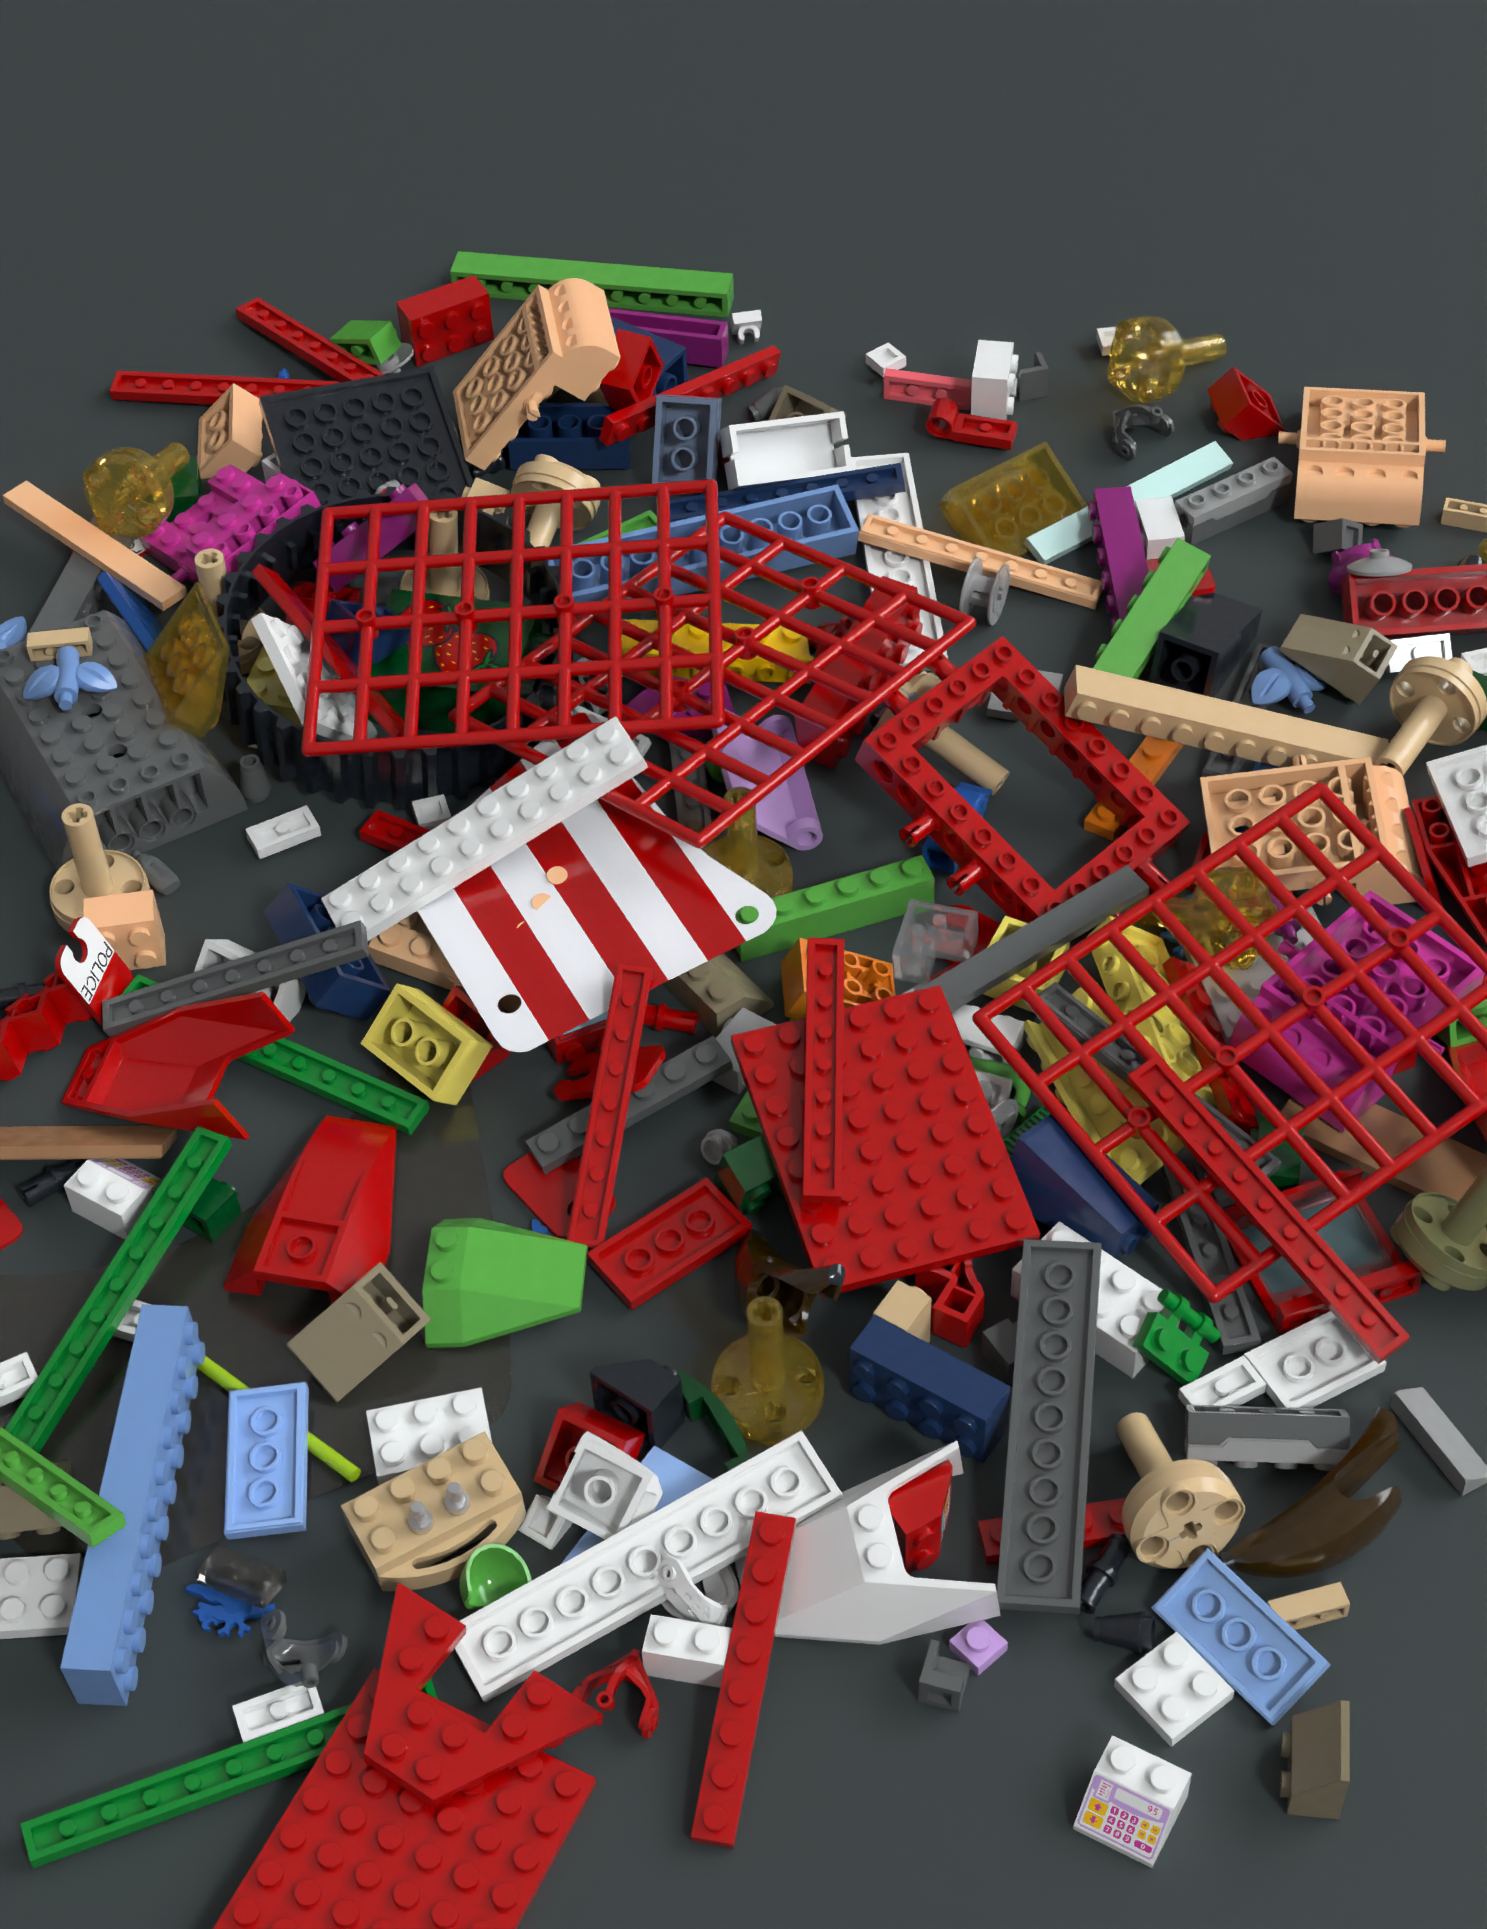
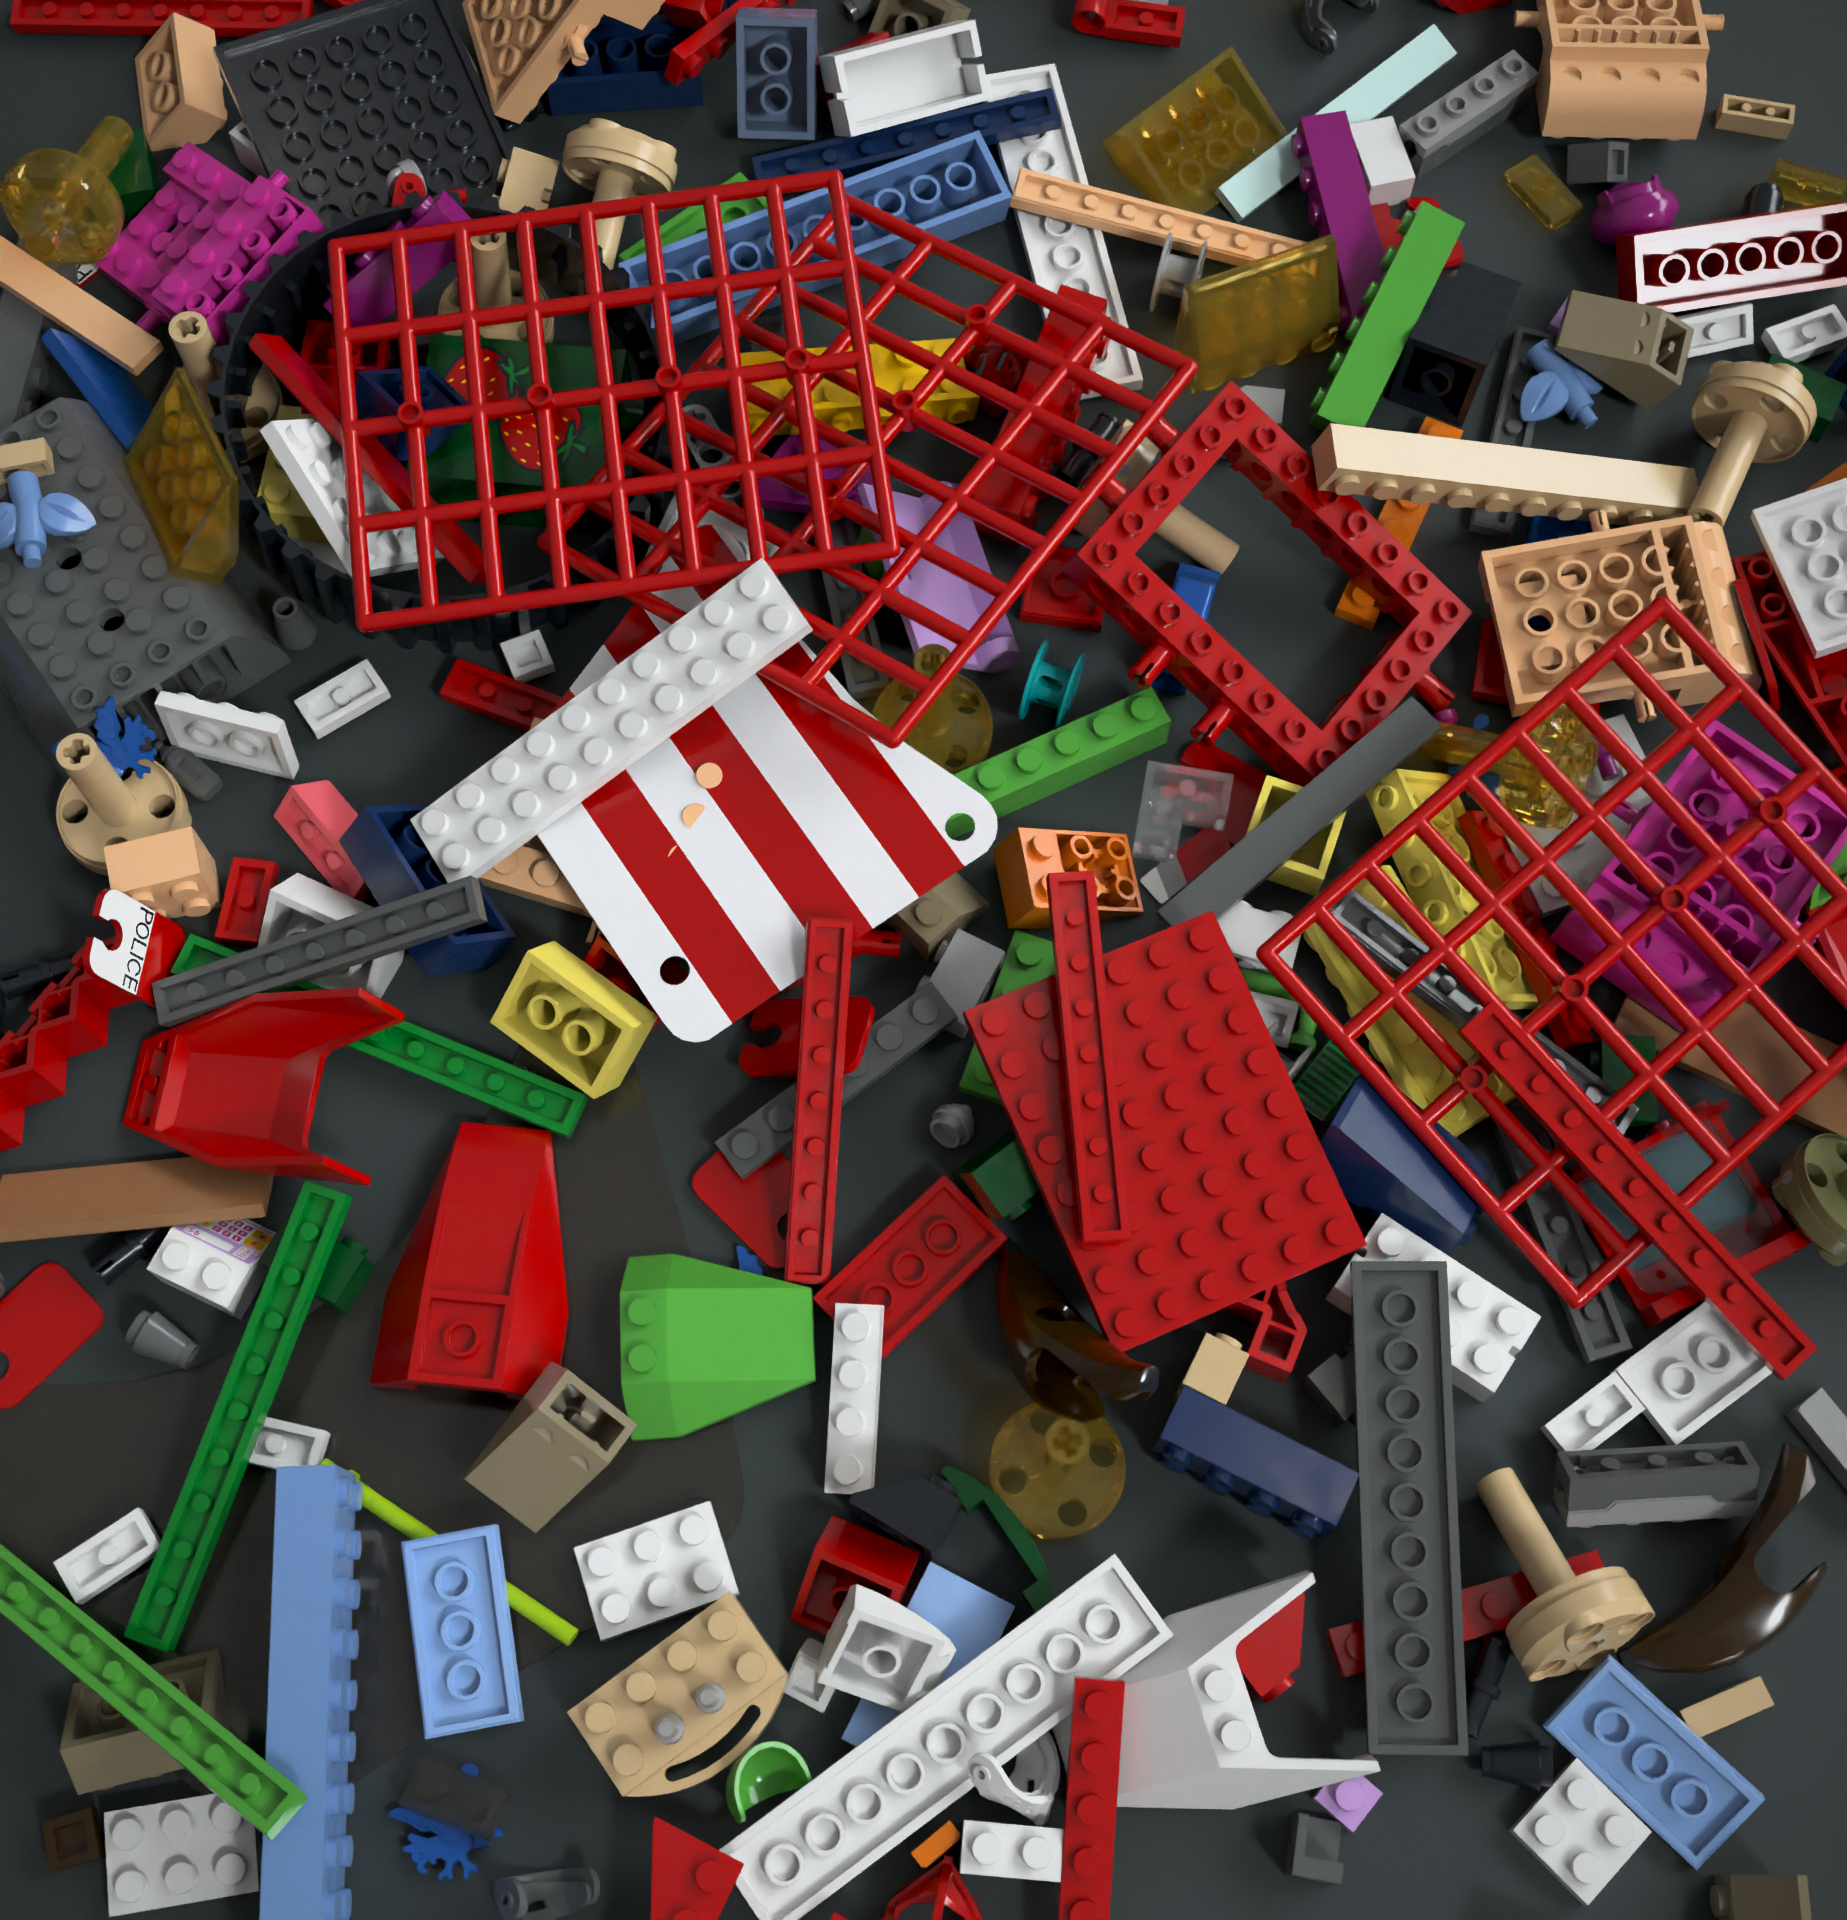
camera: 10 degrees left, 20 degrees up
green plate [1132,1289,1220,1386] -> none
light grey dish [1347,549,1412,577] -> none
none -> blue piece [51,695,157,779]
none -> dark grey cone [124,1310,200,1370]
none -> white plate [154,690,300,780]
none -> red plate [215,857,280,948]
none -> coral panel [273,780,370,902]
none -> white plate [824,1303,884,1494]
none -> orange tile [911,1820,961,1869]
none -> teal piece [1018,639,1086,729]
none -> red tile [1019,546,1104,632]
none -> clear yellow slope [1173,234,1340,394]
none -> clear yellow plate [1503,153,1584,232]

